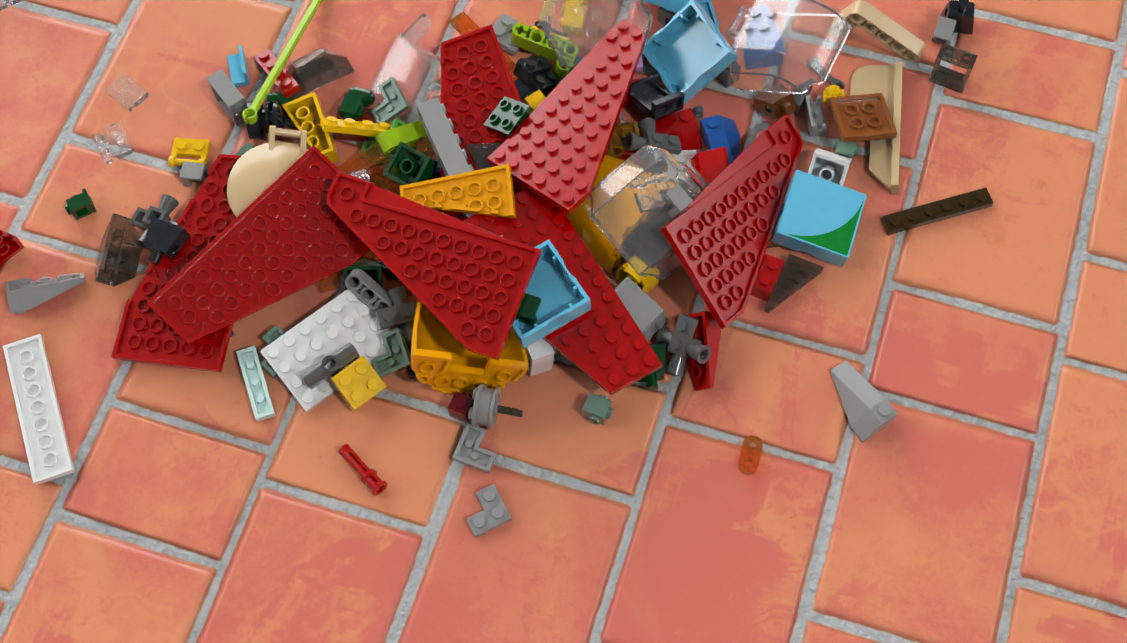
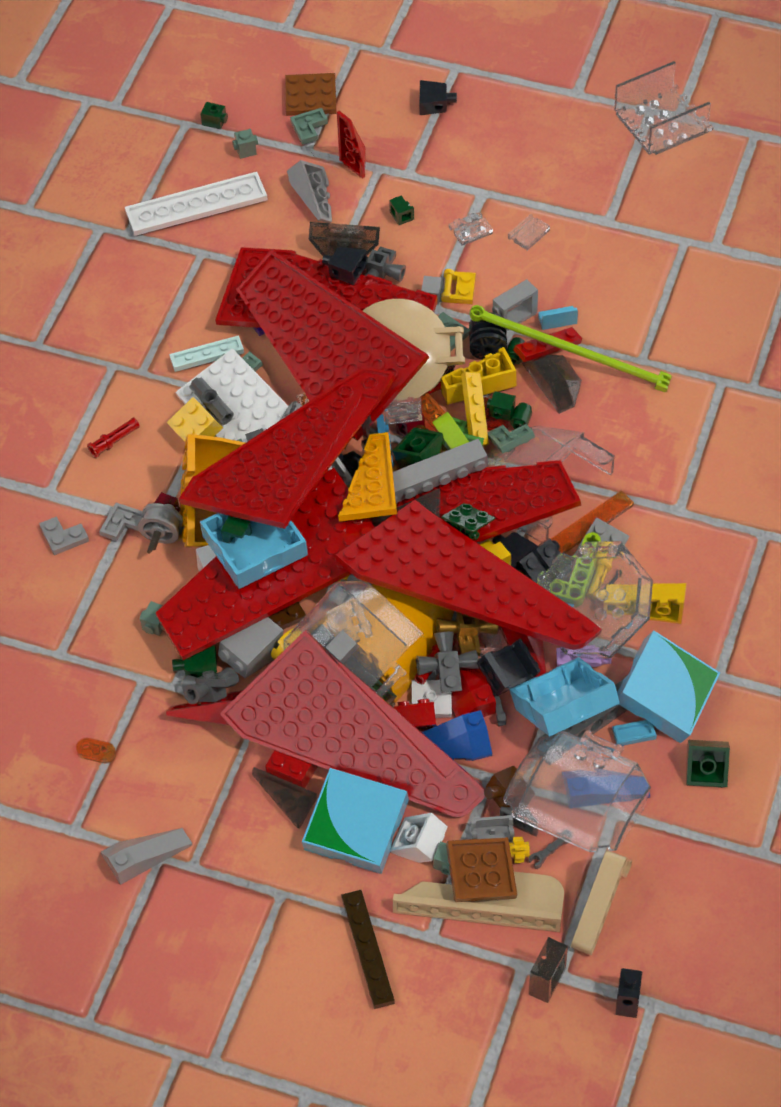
camera: 90 degrees right, 10 degrees down
light grey panel [932,16,956,45] -> none

